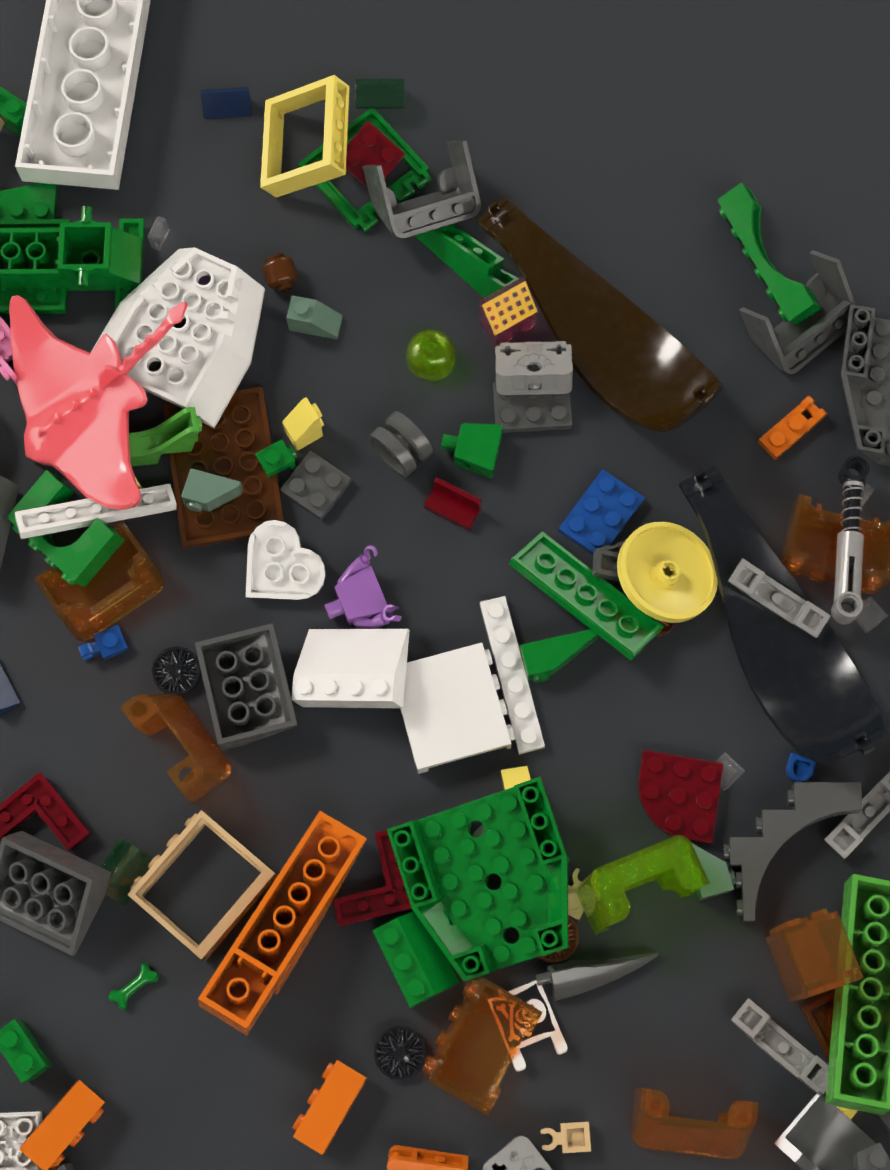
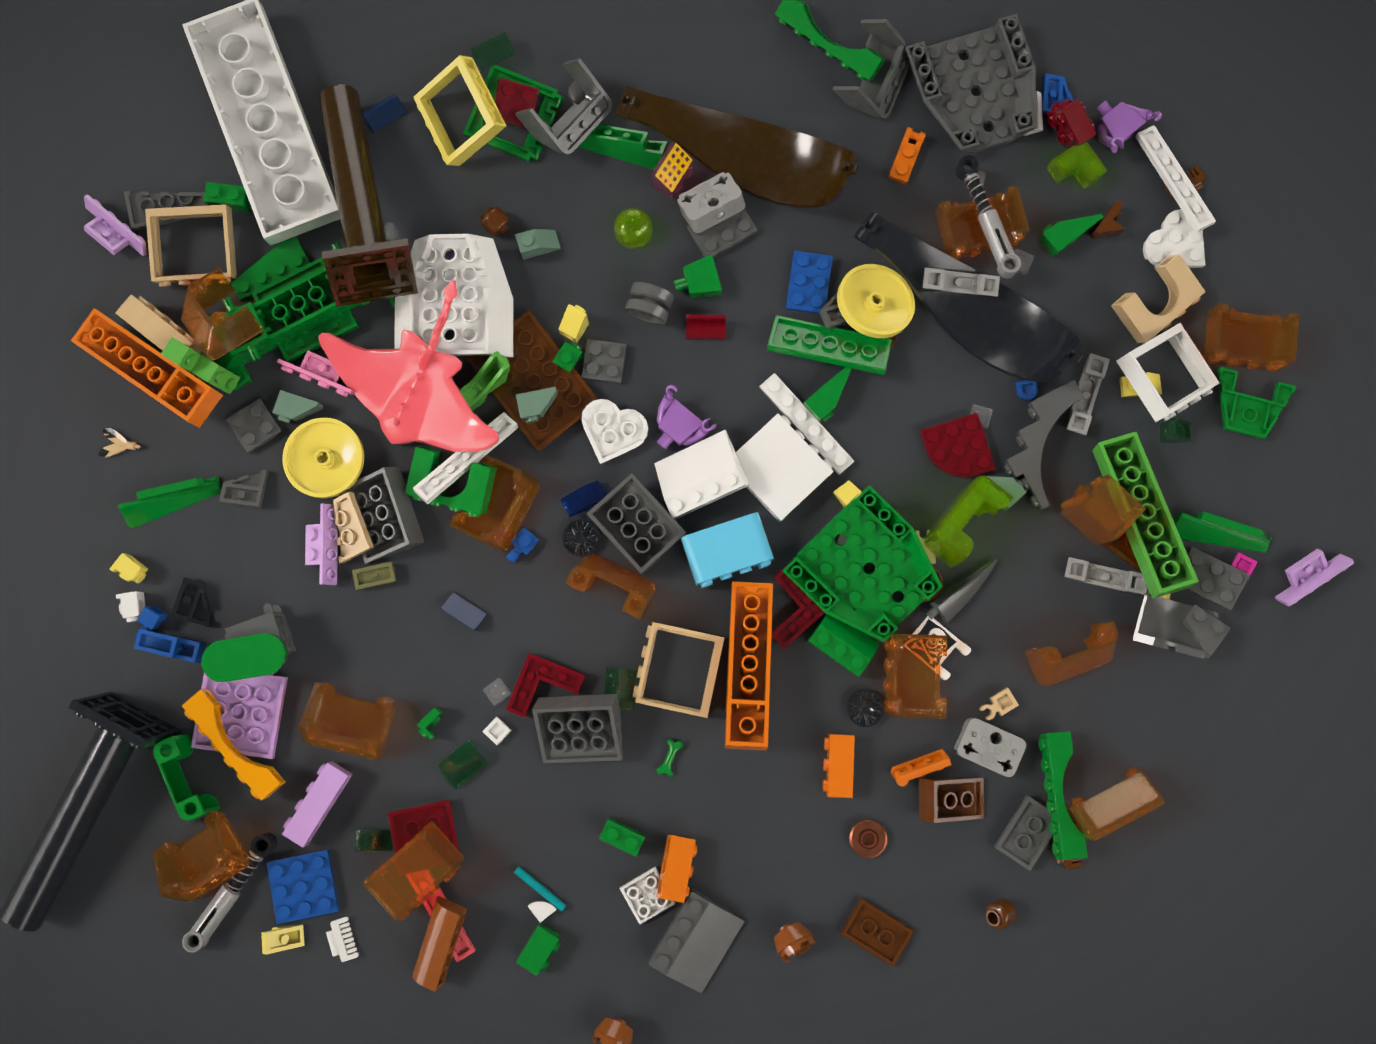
camera: 30 degrees left, 10 degrees up
none -> dark brown piece [320,84,418,307]
none -> clear blue slope [560,480,606,518]
none -> medium azure windscreen [681,512,774,588]

